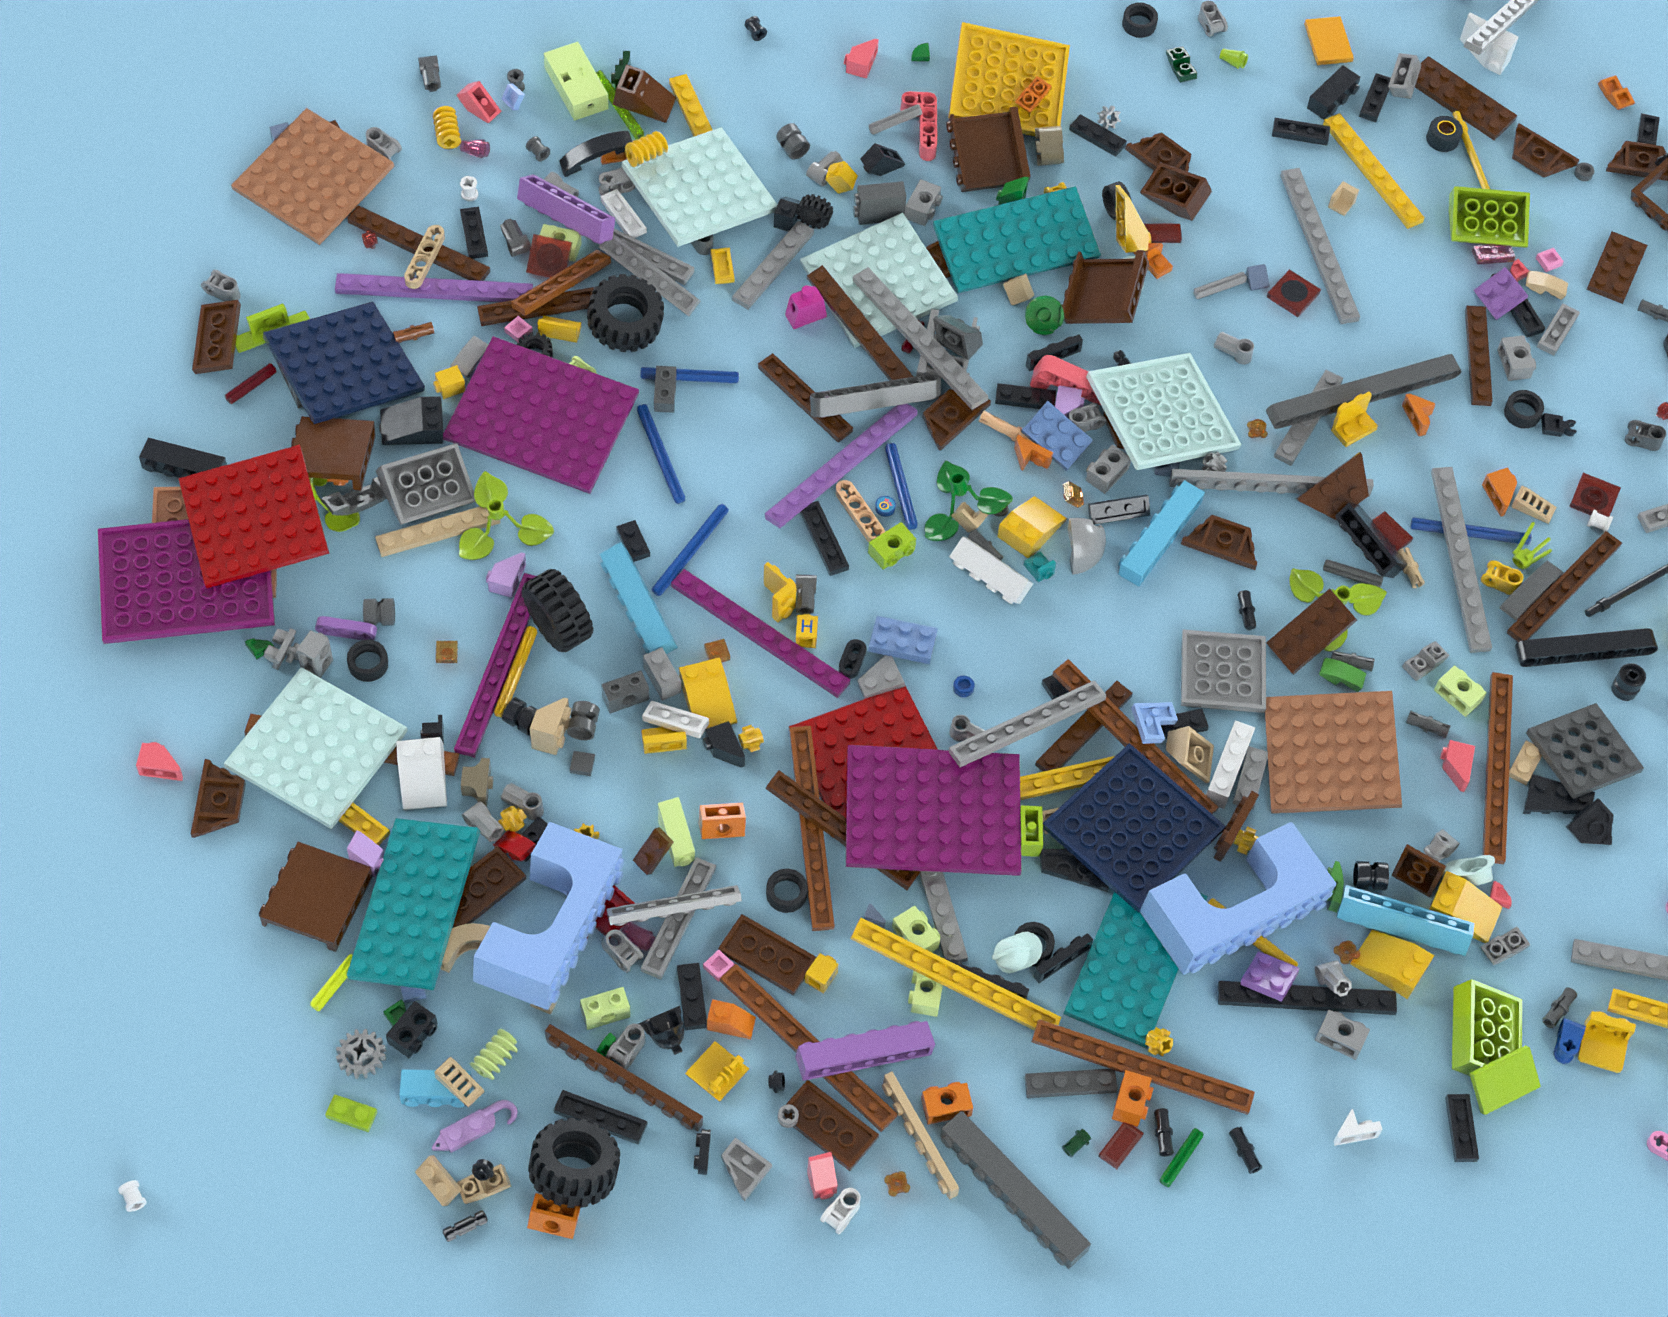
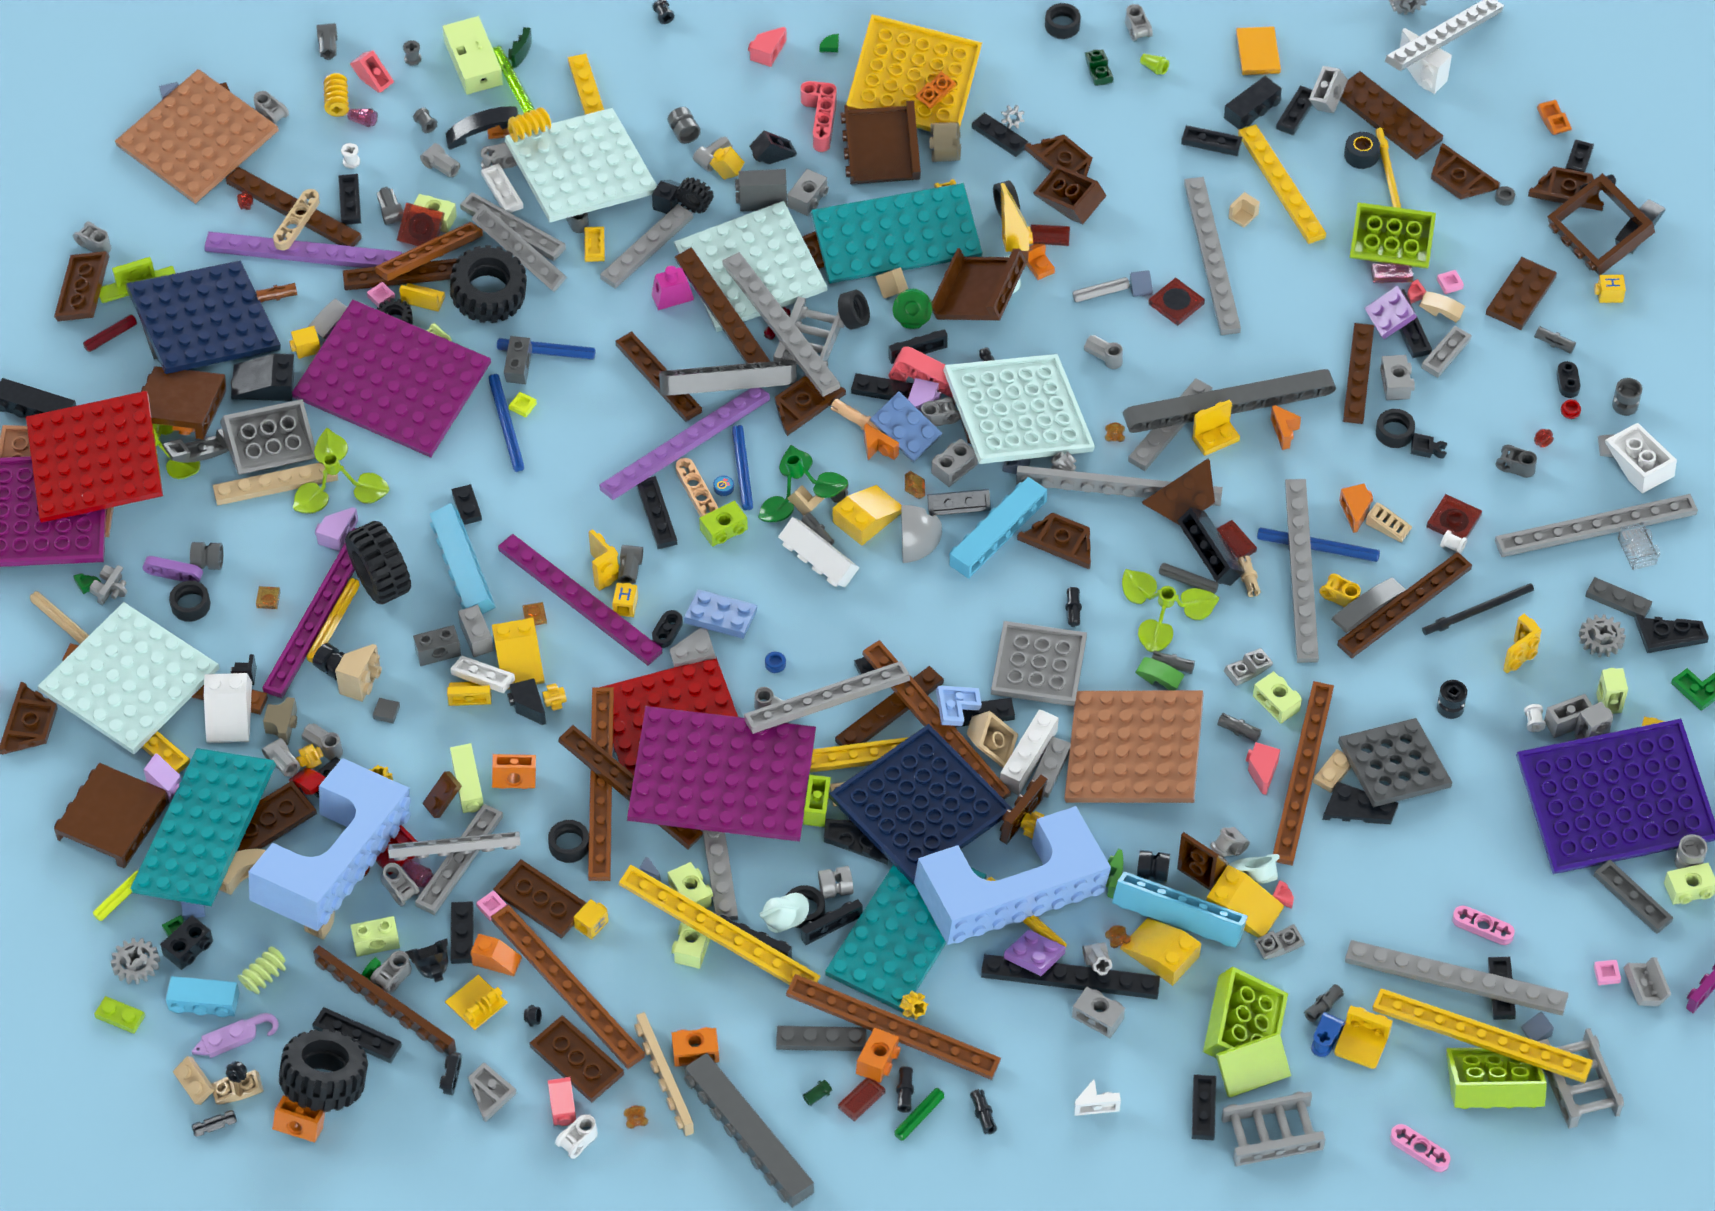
camera: 10 degrees right, 5 degrees down
light grey brick [296,630,333,678] -> none
tan slope [434,1057,485,1107] -> none
light blue plate [502,83,525,110] -> none
medium lavender brick [517,174,615,244] -> none
dark grey wheel [567,701,600,741] -> none
reddish brown slope [613,65,676,123] -> none
blue axle [652,504,729,596] -> none
light grey bush [778,1104,799,1128] -> none
medium lavender brick [795,1021,935,1081] -> none
light grey axle [868,104,922,135] -> none
dark grey slope [933,315,983,360] -> none
green slope [996,177,1029,205] -> none
teal bracket [1023,551,1056,582] -> none
reddish brown plate [1266,588,1358,675] -> none
lime plant [1512,522,1552,570] -> none
black beam [1515,628,1658,667] -> none
black plate [1566,798,1614,845] -> none
none -> tan axle [30,591,89,644]
none -> neon yellow tile [509,392,537,417]
none -> light grey wheel [818,866,854,899]
none -> black tyre [837,289,870,330]
none -> light grey fence [1222,1092,1325,1166]

